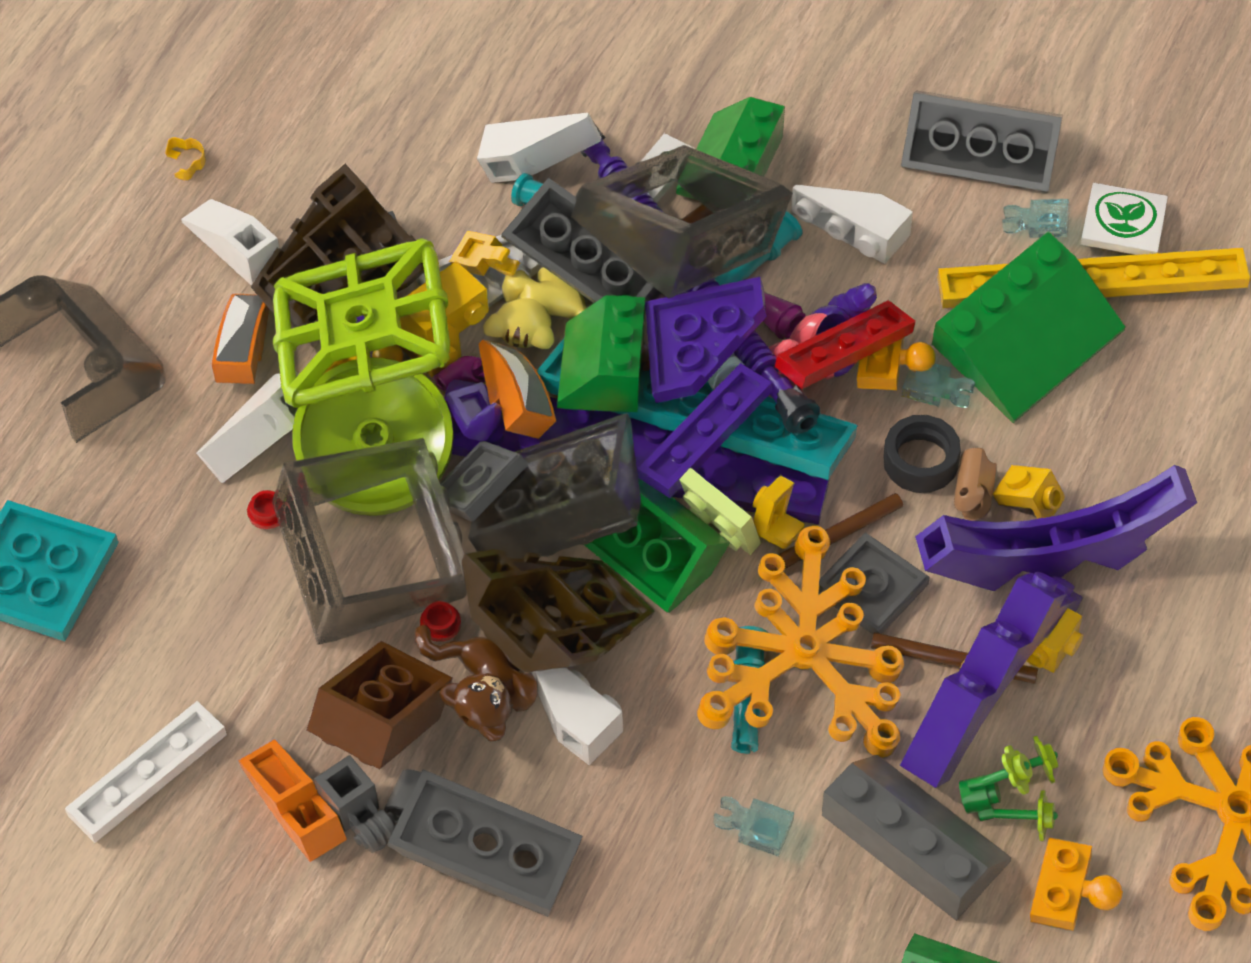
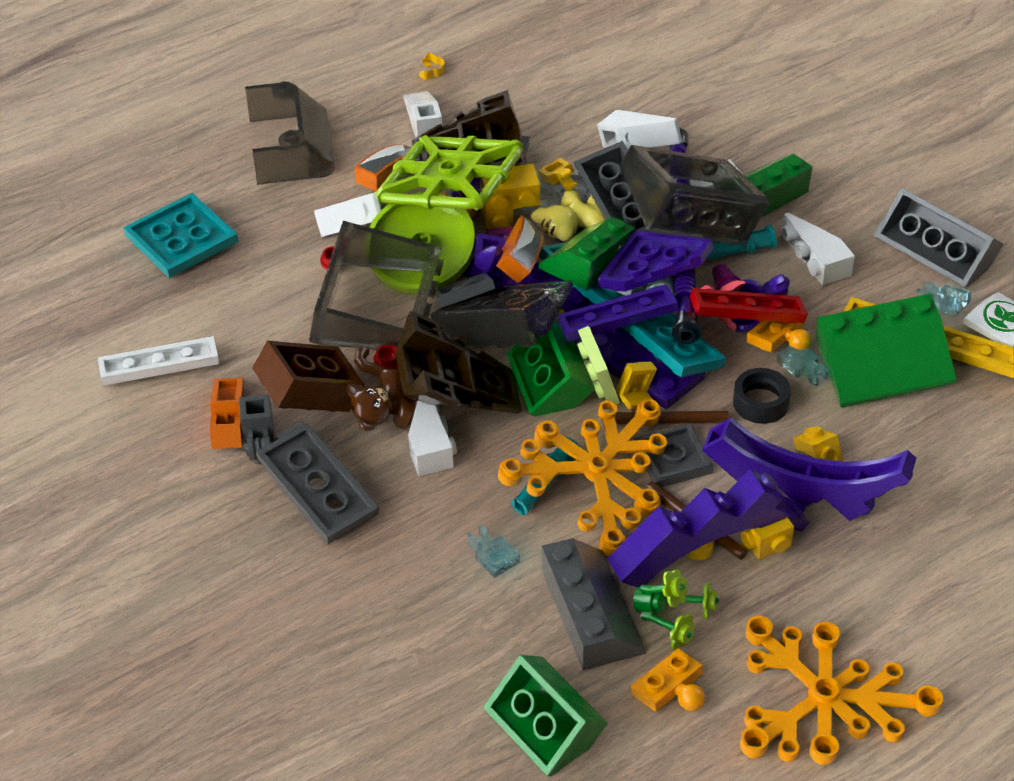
camera: 30 degrees right, 10 degrees down
medium nougat piece [954,448,997,520] -> none

